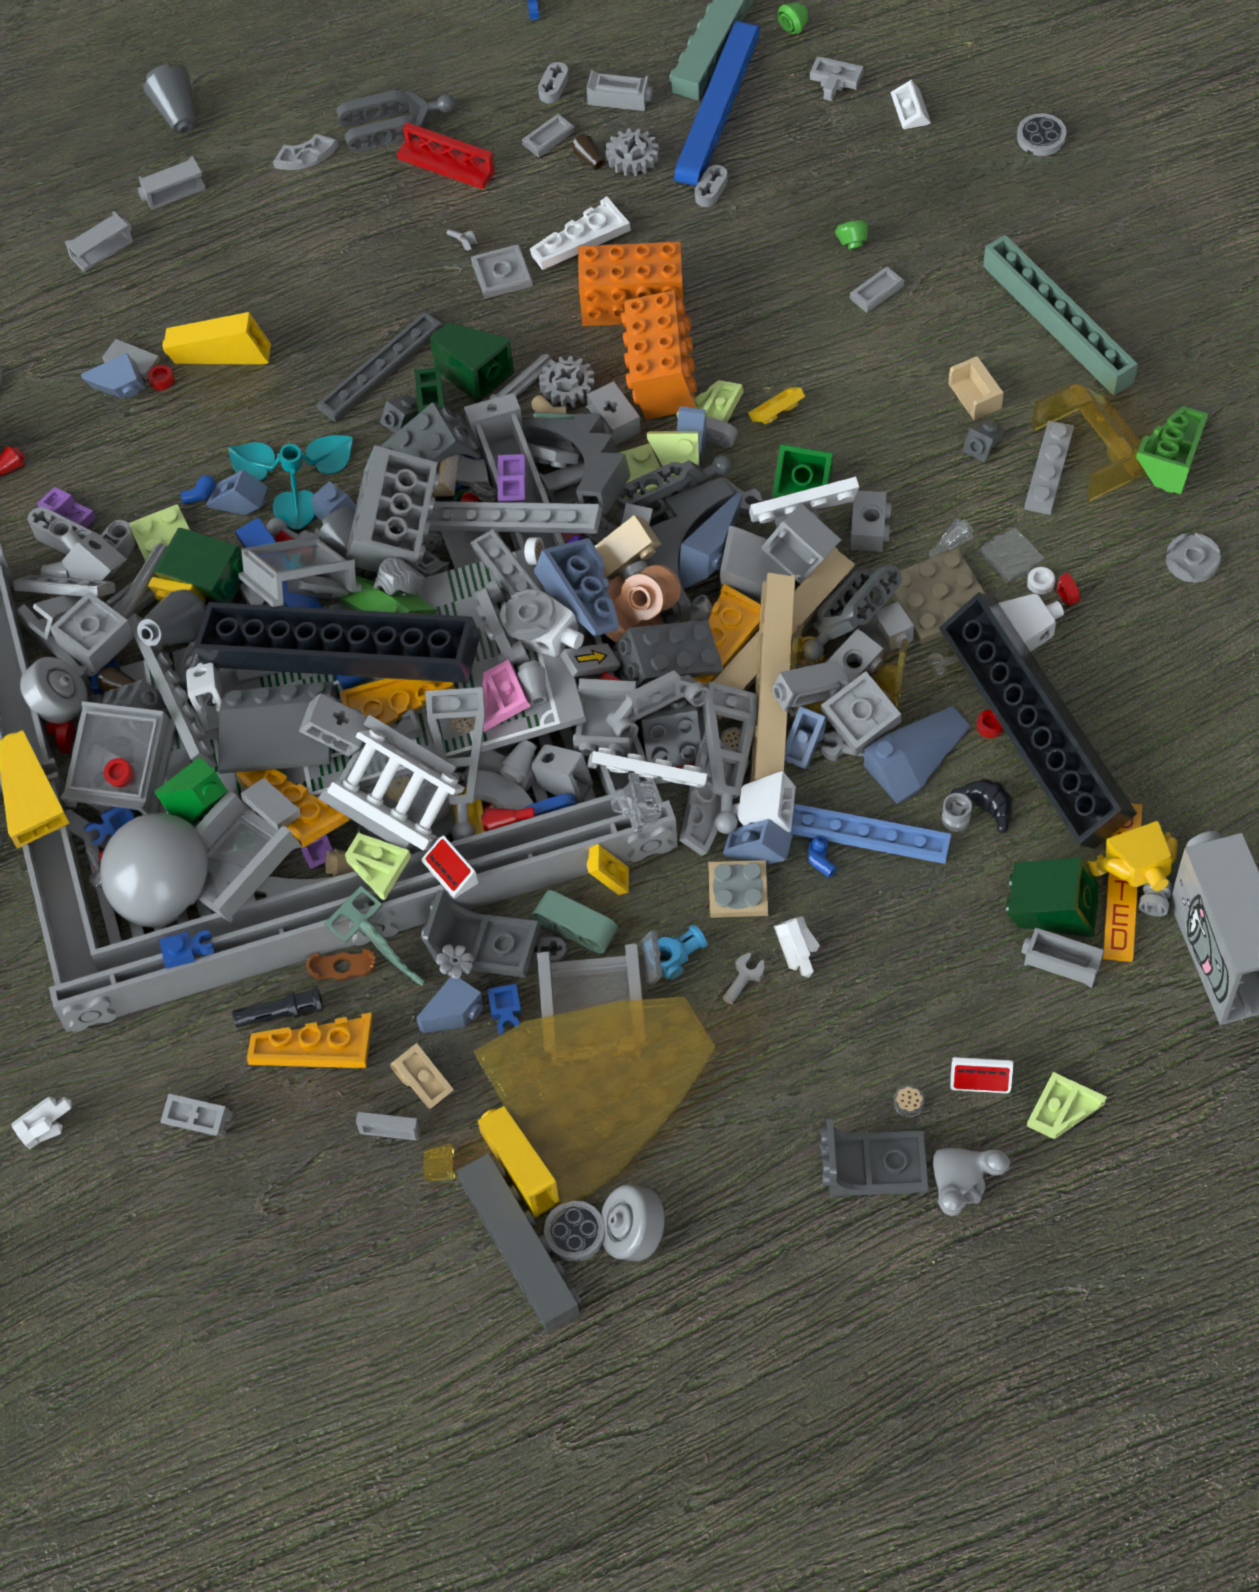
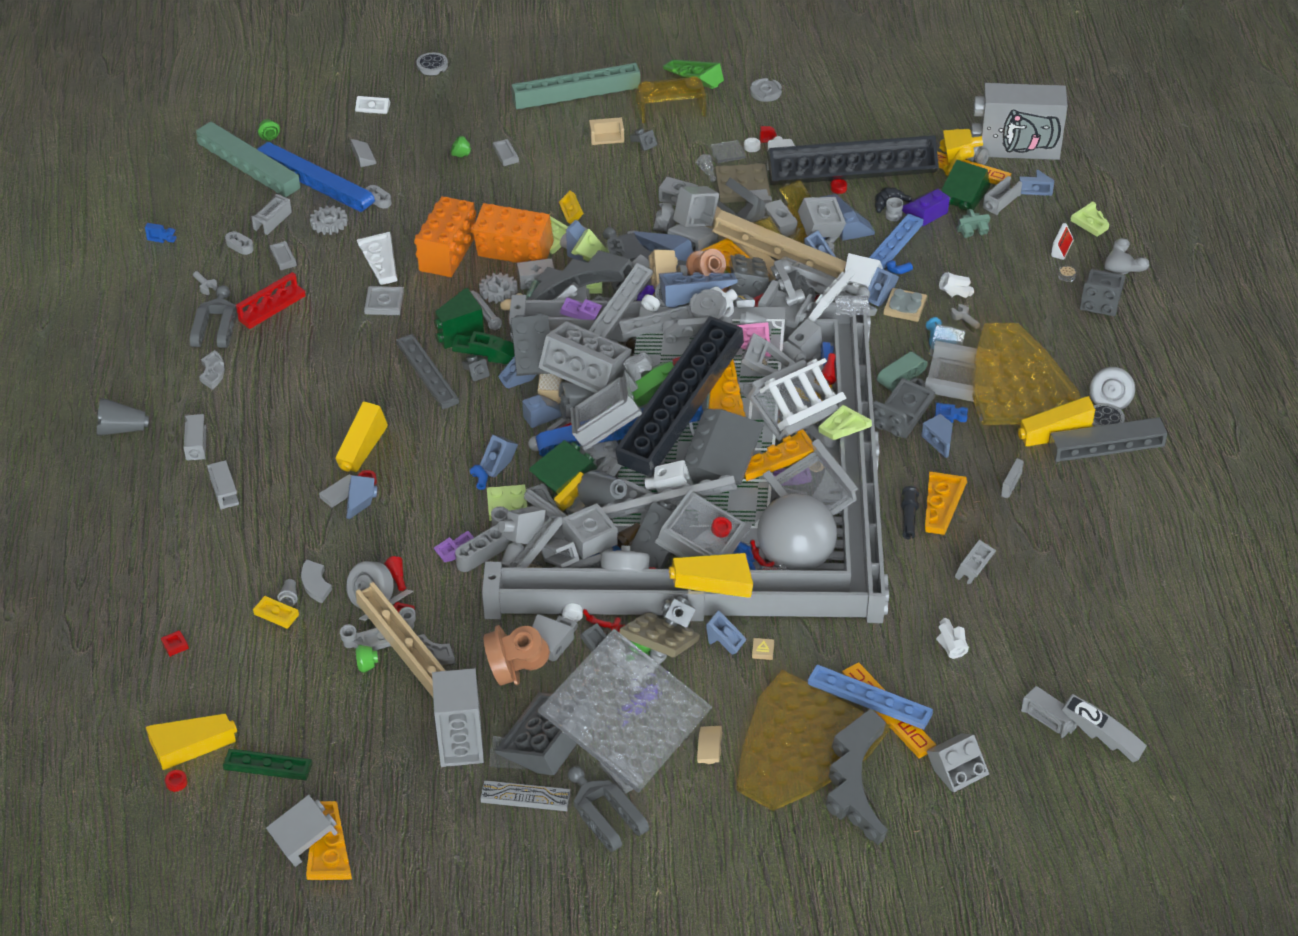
camera: 75 degrees left, 15 degrees down
green slope [154,757,228,825] -> none
blue plate [159,930,215,969] -> none
teal plant [229,435,353,530] -> none
light grey tile [241,778,301,831] -> none
light grey brick [299,693,367,757] -> none
dark orange piece [306,949,376,980] -> none
sand green piece [324,886,426,986] -> none
tan plate [391,1043,454,1109] -> none
slope [421,835,478,899] -> none
clear yellow slope [424,1144,455,1181] -> none
light grey plant [436,944,474,979] -> none
light grey hand [447,229,478,251] -> none
dark brown cone [571,133,606,170] -> none
yellow plate [587,844,629,895] -> none
white wing [749,477,859,523] -> none
light grey window [771,660,850,711] -> none
green slope [772,444,833,498] -> none
light grey hinge [810,56,863,101] -> none
light grey plate [1024,420,1074,515] -> none
none -> light grey bar [193,271,218,295]
none -> light grey slope [351,139,377,167]
none -> dark purple slope [902,189,950,226]
none -> sand green hips [956,209,990,238]
none -> sand blue slope [1019,170,1054,196]

